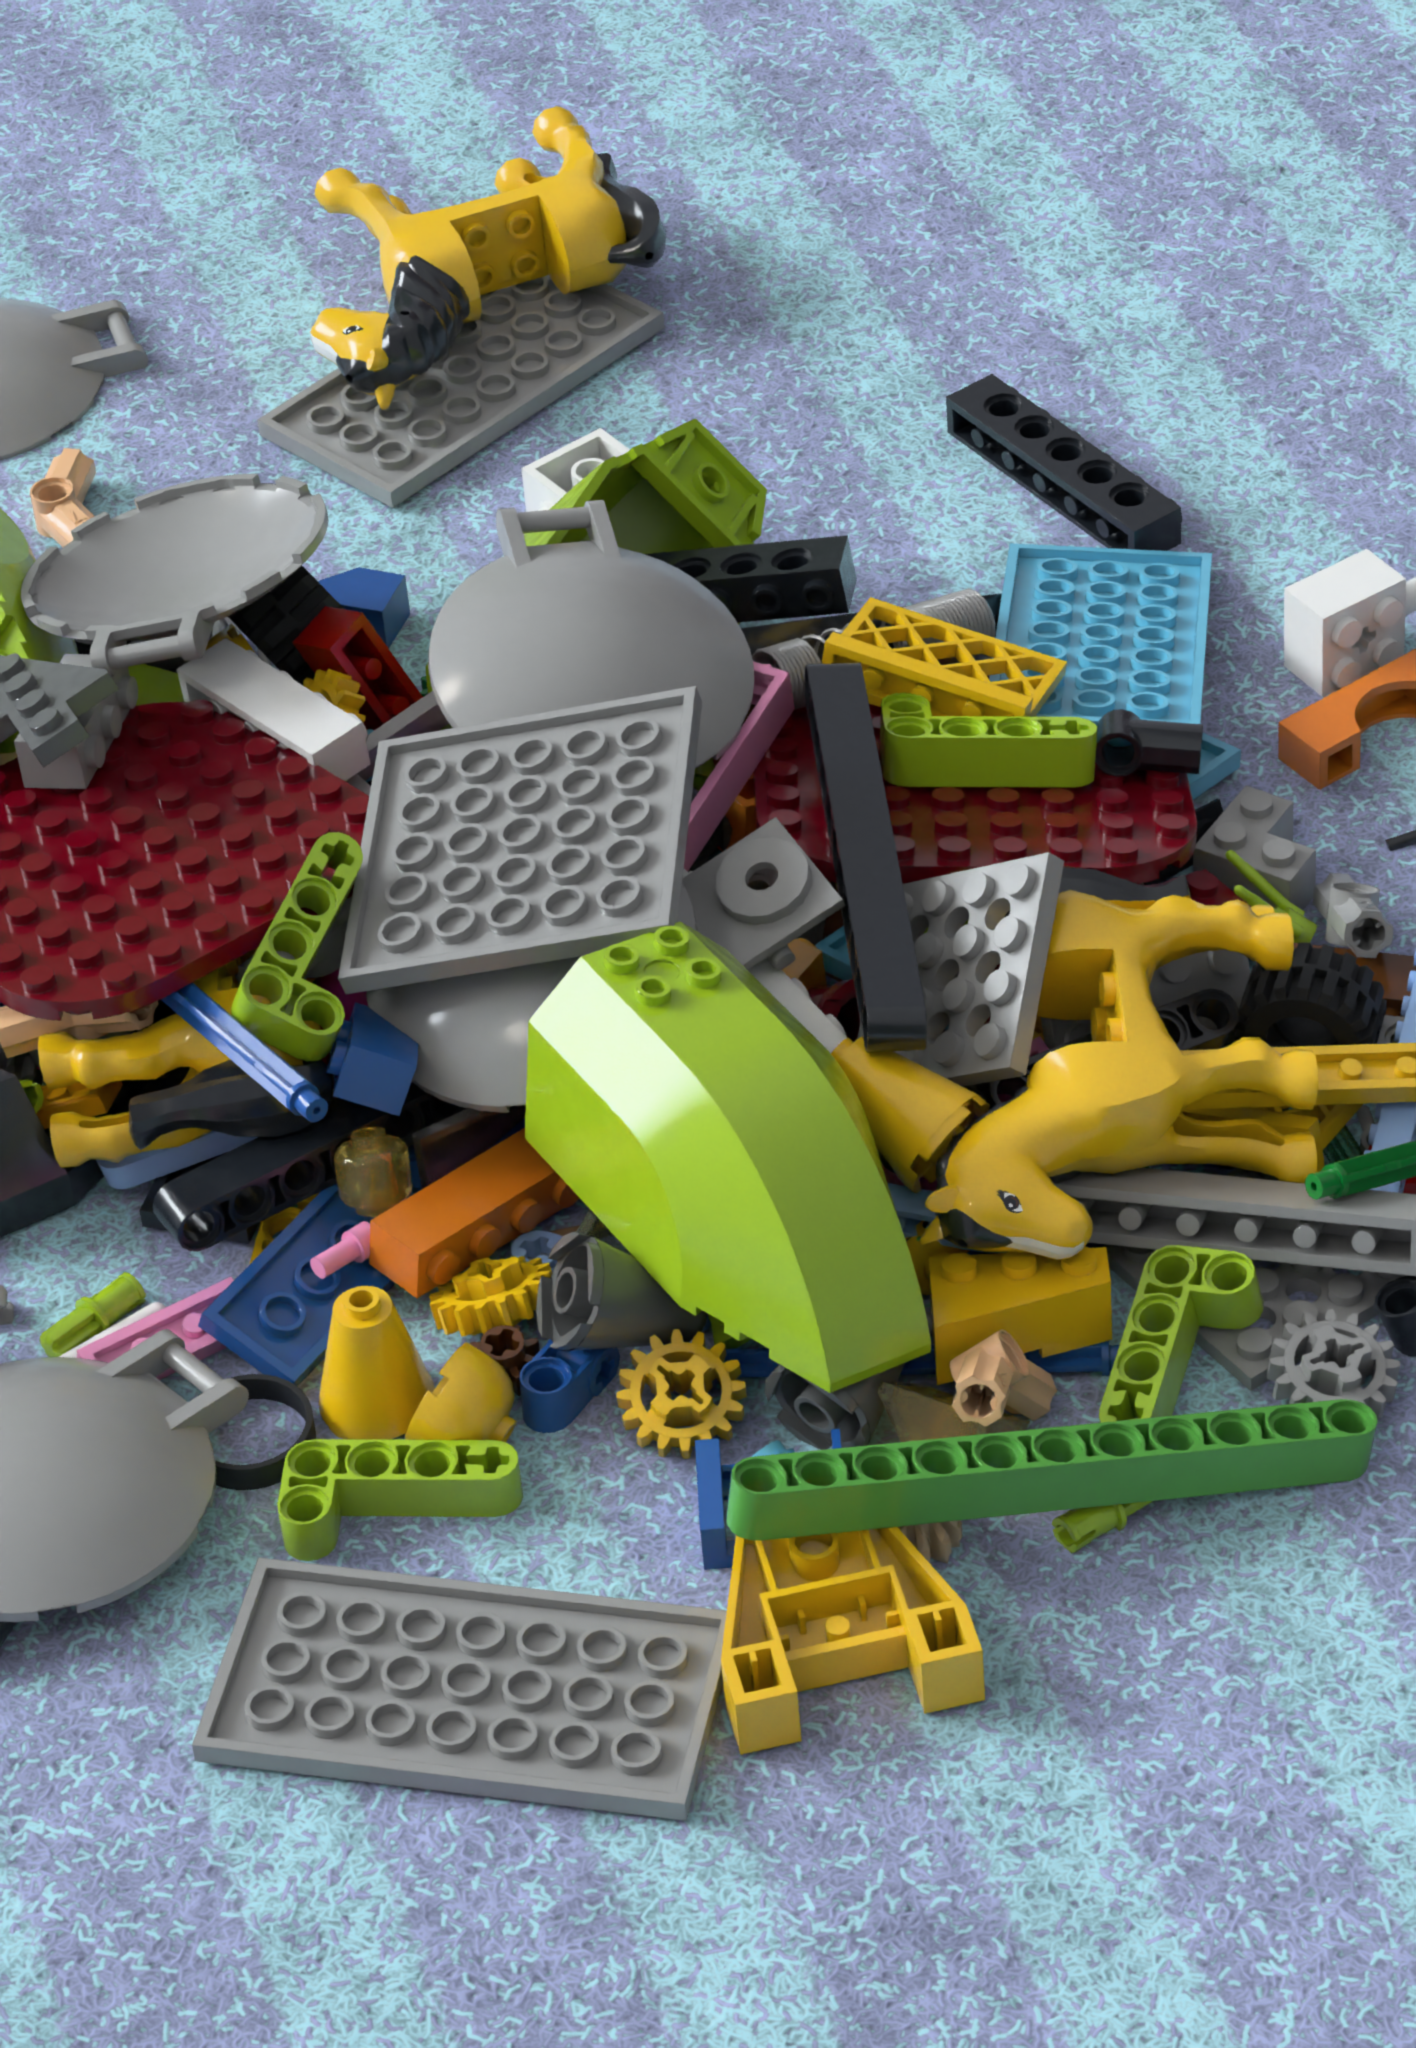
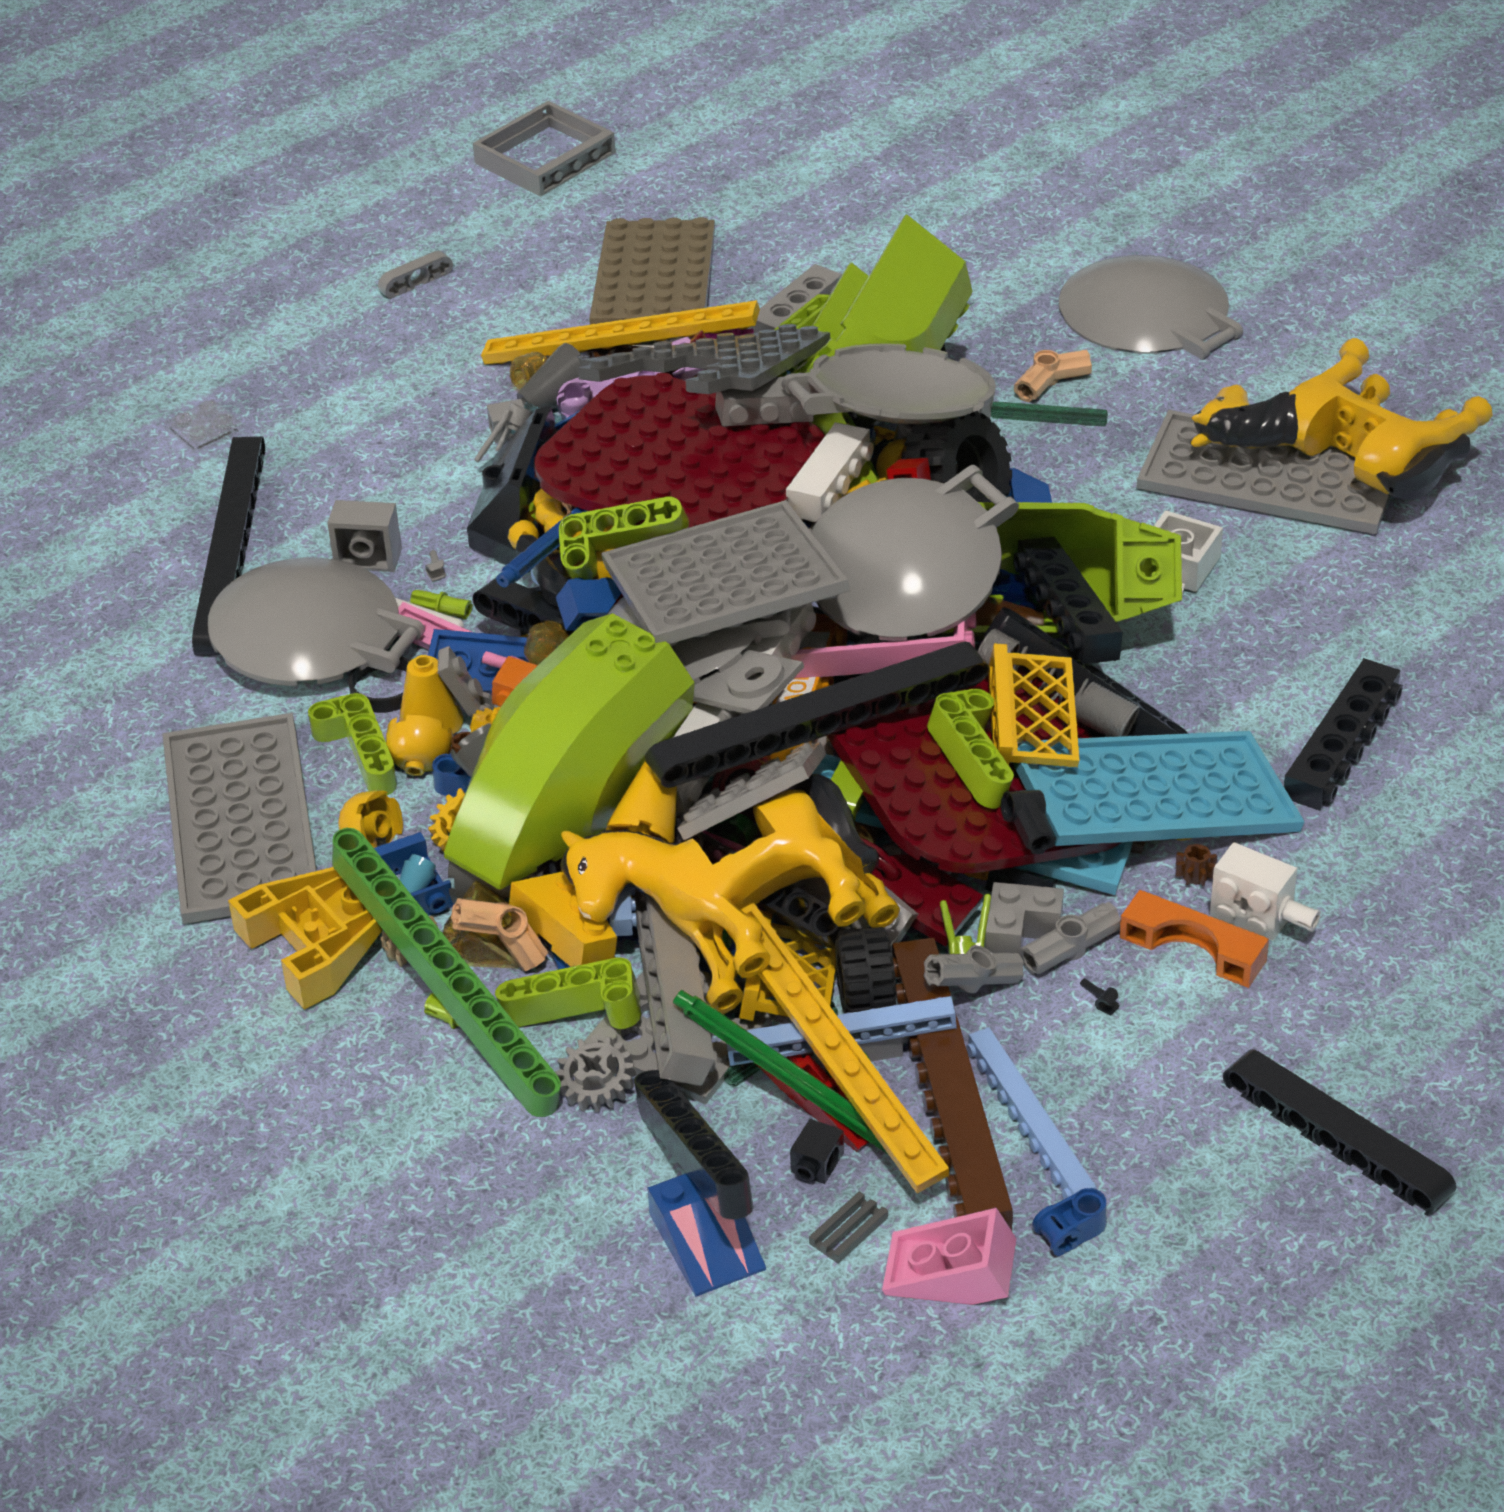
camera: 65 degrees right, 0 degrees up
none -> yellow cylinder [338,790,403,848]
none -> light grey hinge [438,646,495,718]
none -> light grey piece [1020,902,1121,975]
none -> reddish brown gear [1175,844,1217,886]

